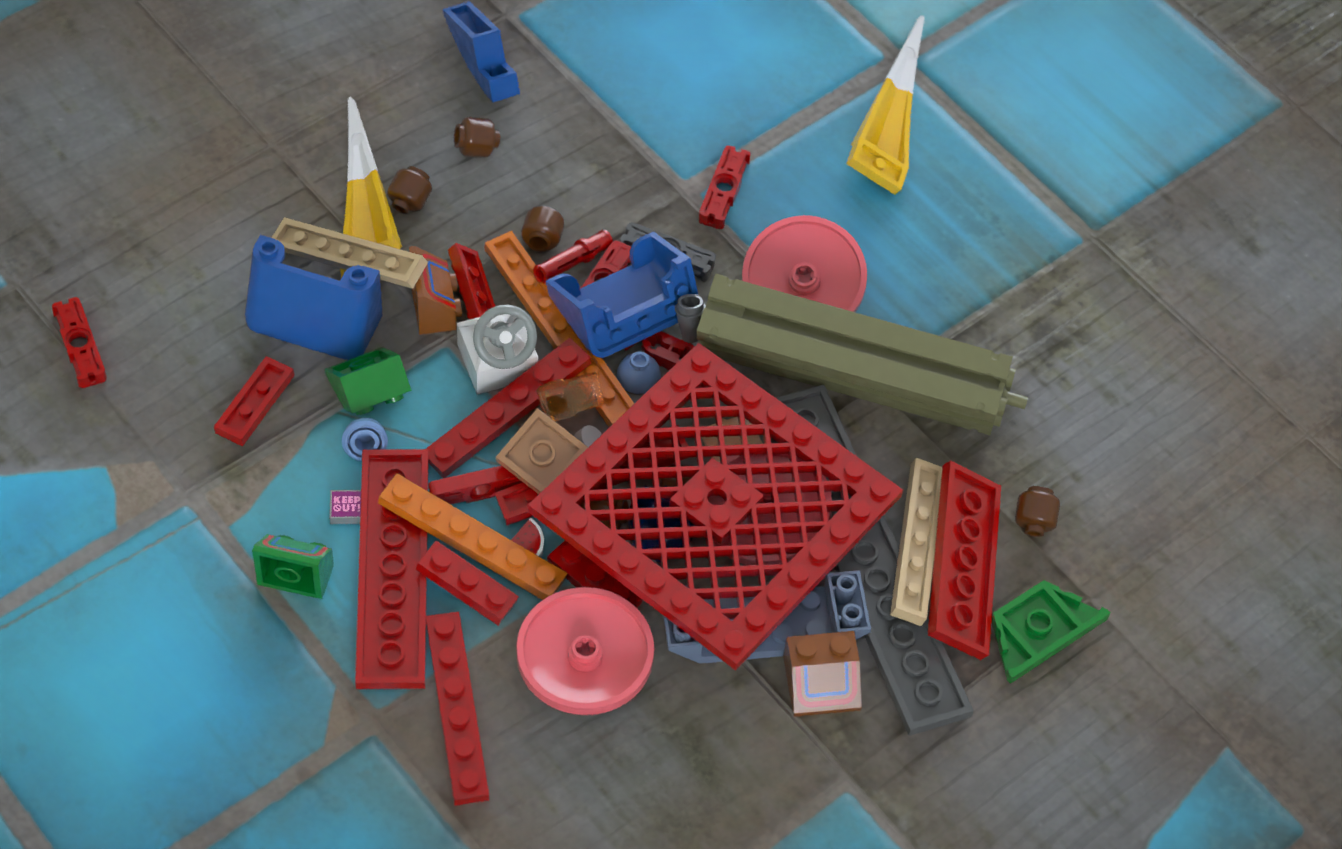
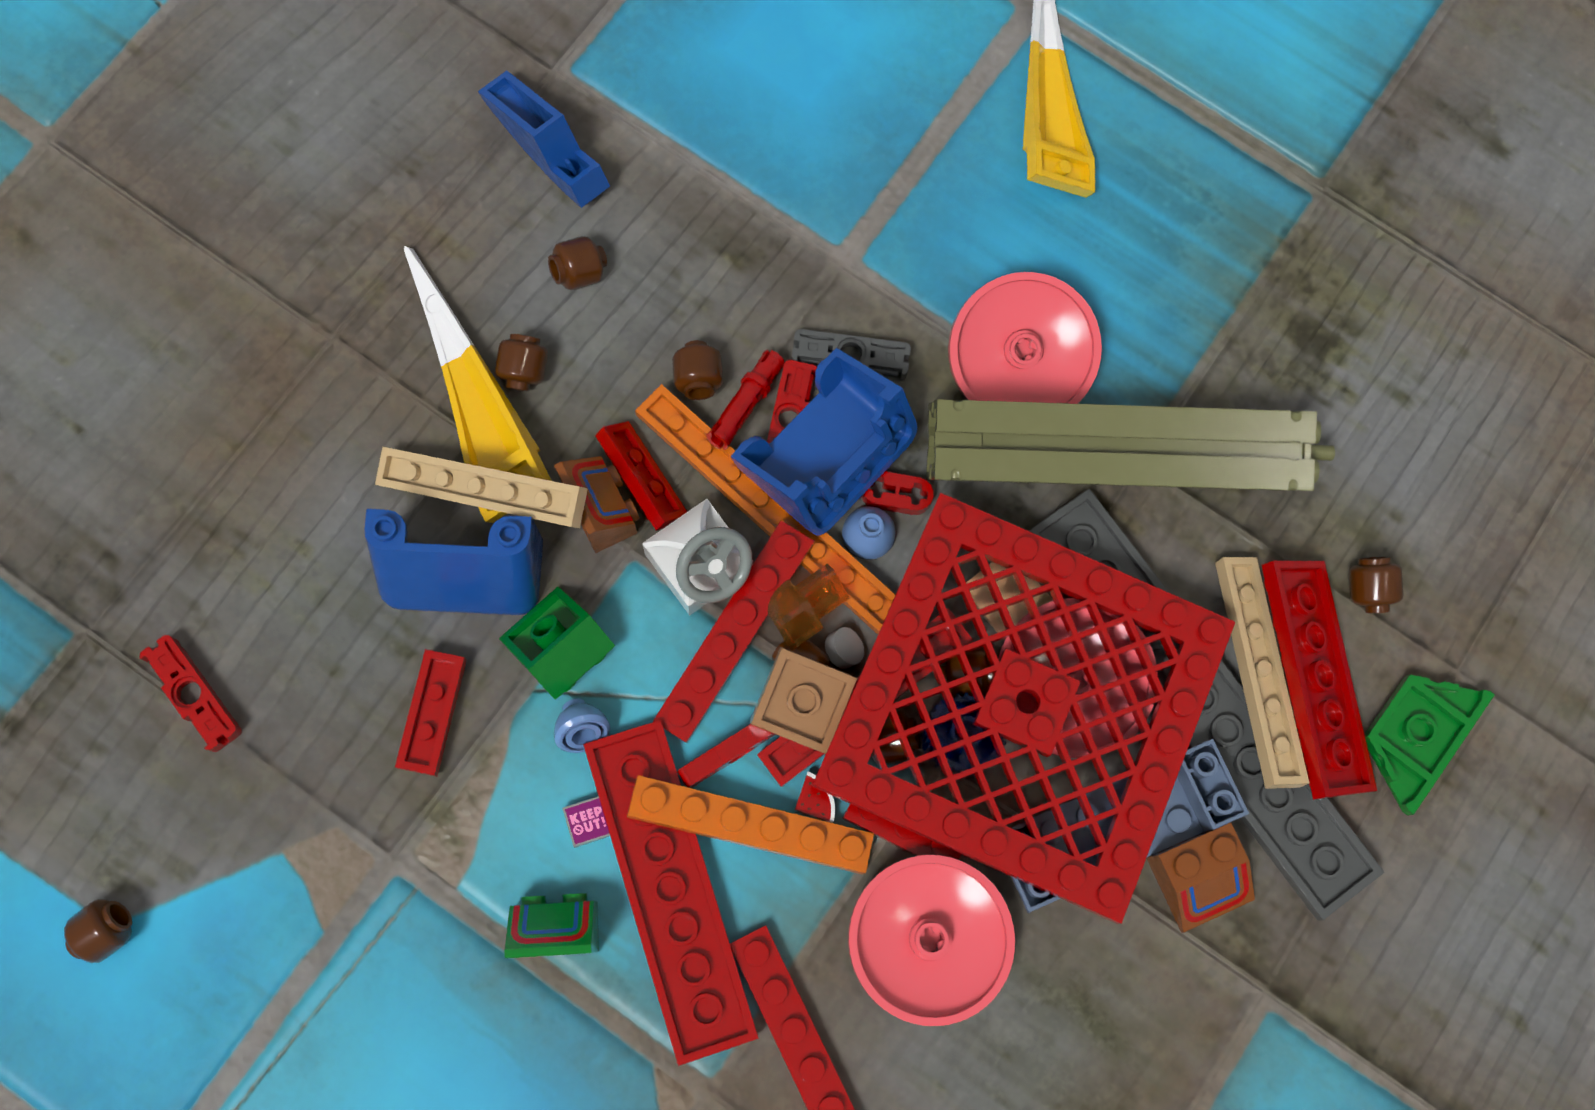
camera: 20 degrees left, 20 degrees up
red plate [415,540,519,626] -> none
dark grey cone [675,294,706,343] -> none
red piece [698,145,751,229] -> none

